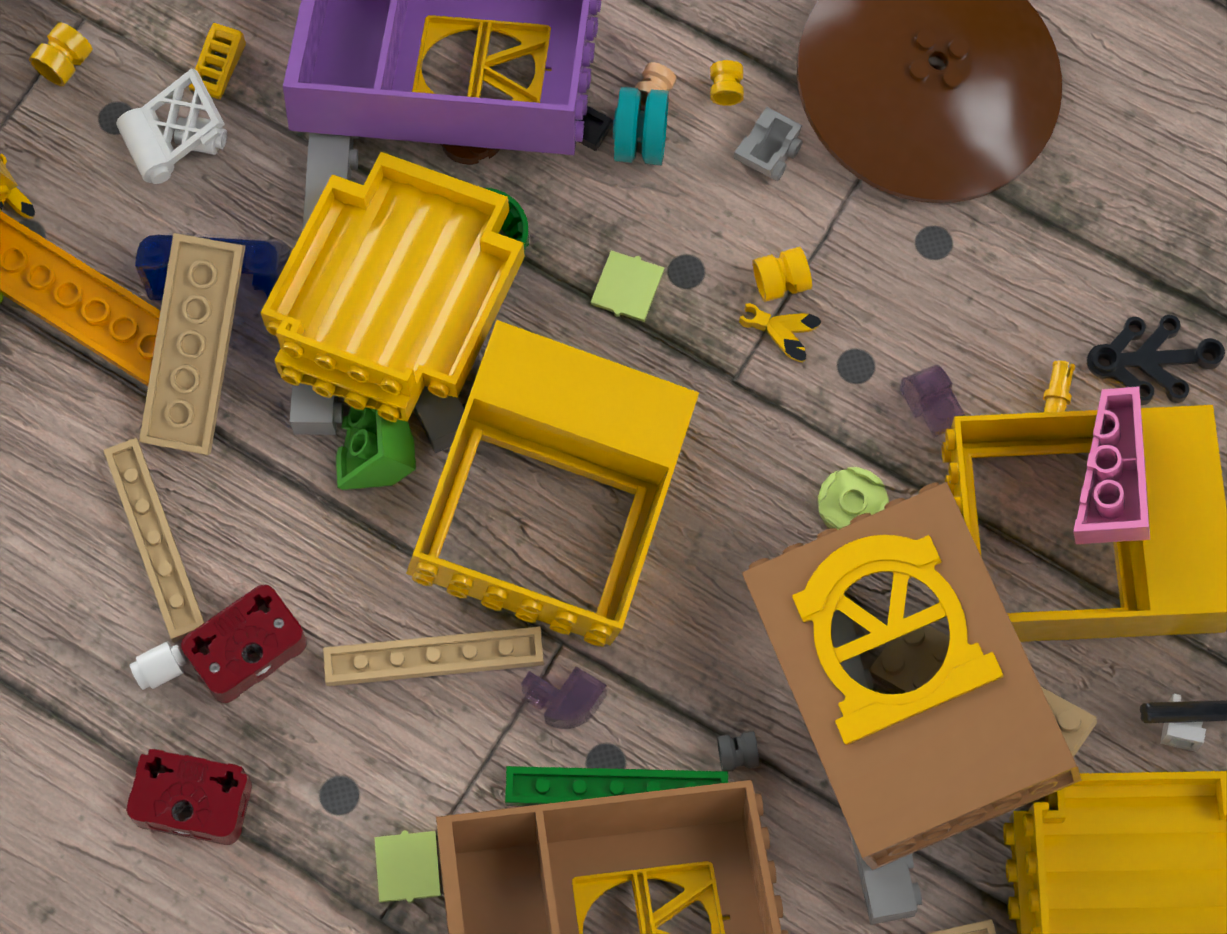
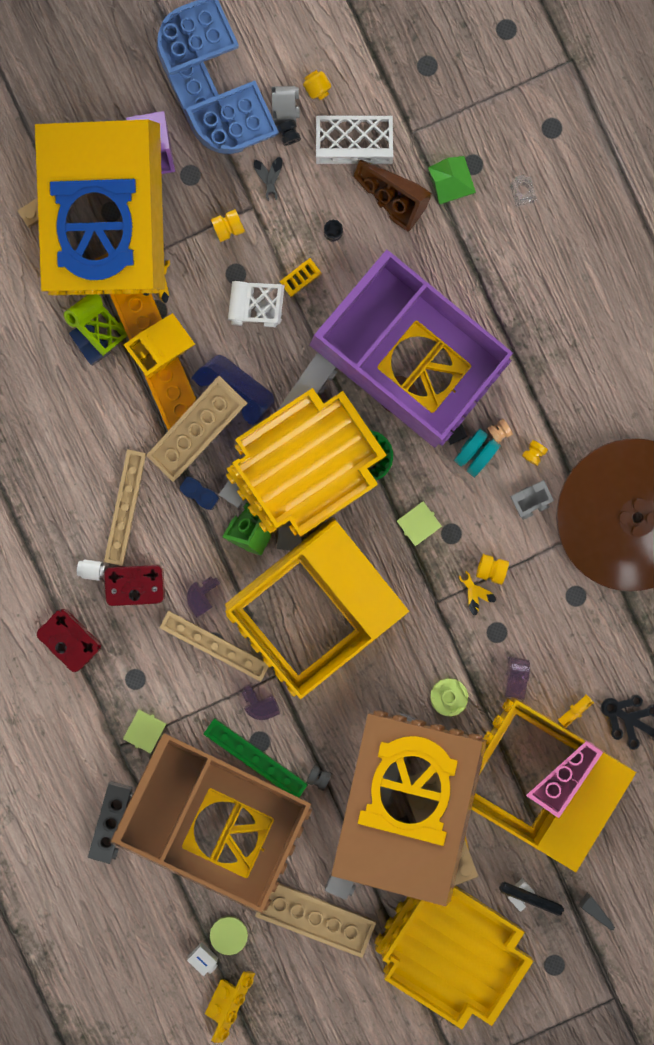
camera: 30 degrees right, 20 degrees up
none -> yellow slope [124,313,196,378]
none -> dark blue brick [179,477,220,510]
none -> clear purple brick [187,576,221,618]

